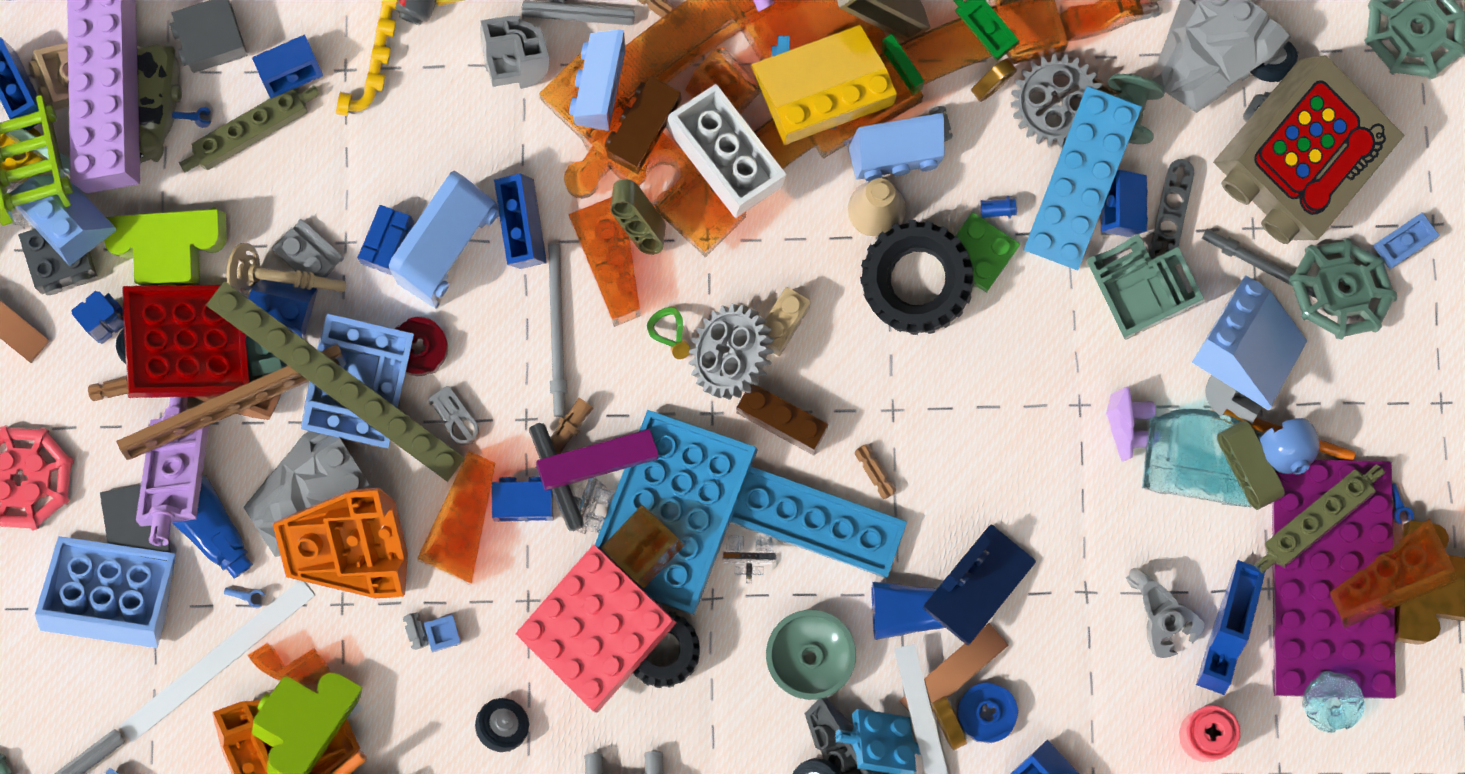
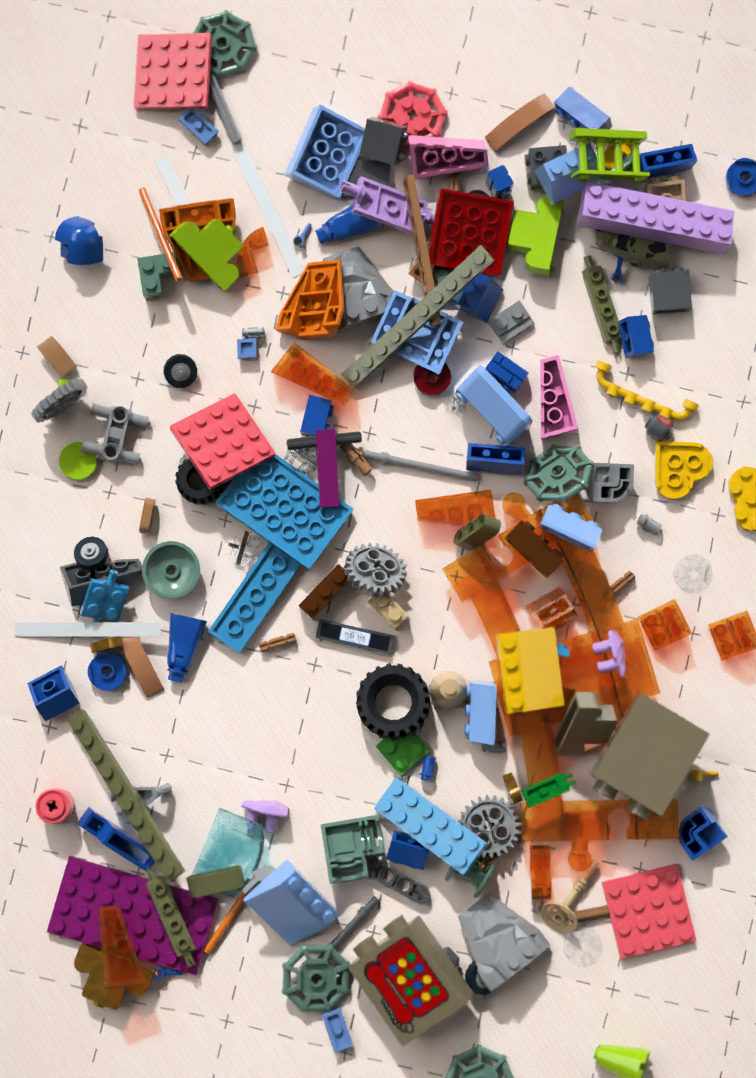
camera: 105 degrees right, 5 degrees up
tan dish [226,243,346,298] -> none
light grey piece [428,386,479,445] -> none
light grey axle [522,0,635,25] -> none
clear orange slope [601,505,685,588] -> none
bright green piece [647,307,691,359] -> none
white brick [666,84,787,218] -> none
green tile [881,34,925,95] -> none
dark blue bracket [923,524,1036,645] -> none
medium blue cylinder [1259,418,1320,475] -> none
clear light blue plate [1302,671,1365,733] -> none
none -> olive plate [68,710,185,883]
none -> medium nougat beam [139,498,156,535]
none -> tile [315,619,395,655]
none -> dark grey brick [359,117,409,165]
none -> bright pink wedge [408,135,489,179]
none -> clear wheel [445,395,467,417]
none -> sand green plate [524,444,594,503]
none -> bright pink wedge [540,355,579,441]

